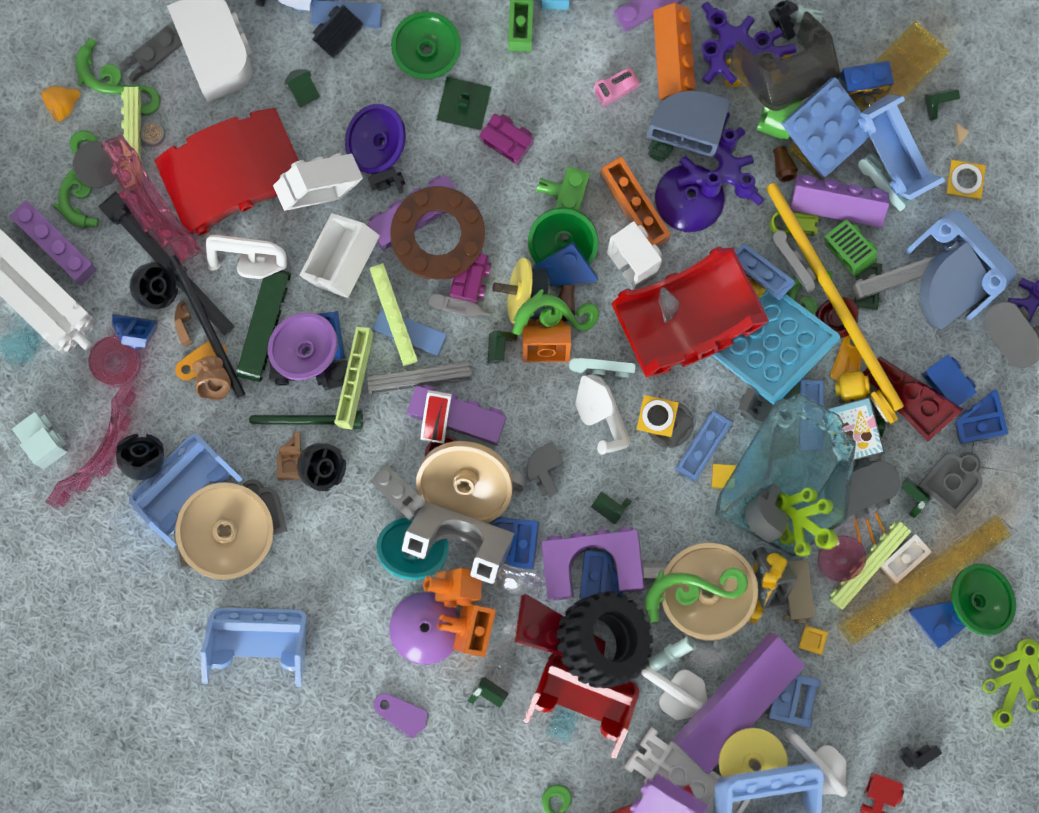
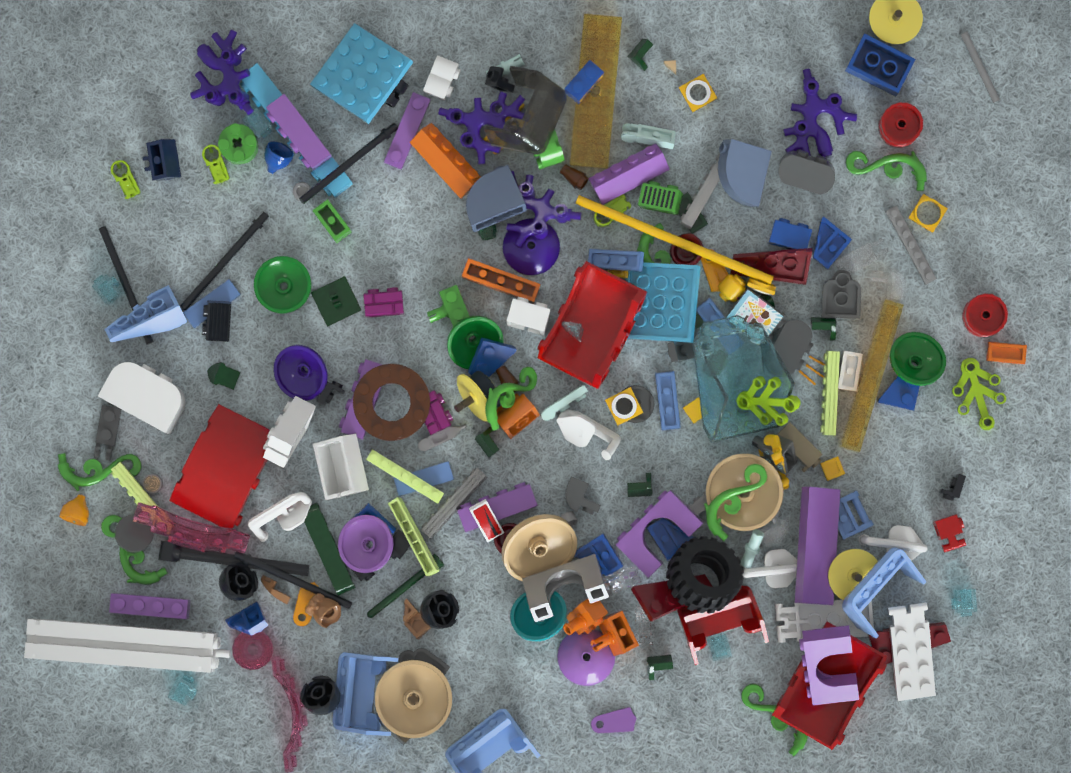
camera: 35 degrees left, 5 degrees up
light aqua brick [12,412,67,469] -> none
light grey plate [370,465,427,520] -> none
bright pink leg [594,68,641,107] -> none
dark grey brick [745,483,790,544] -> none
light grey plate [773,231,816,294] -> none
medium blue plate [781,77,870,178] -> none
clear pink dish [818,535,866,582] -> none
light blue windscreen [858,94,945,199] -> none
light blue windscreen [905,210,1016,321] -> none

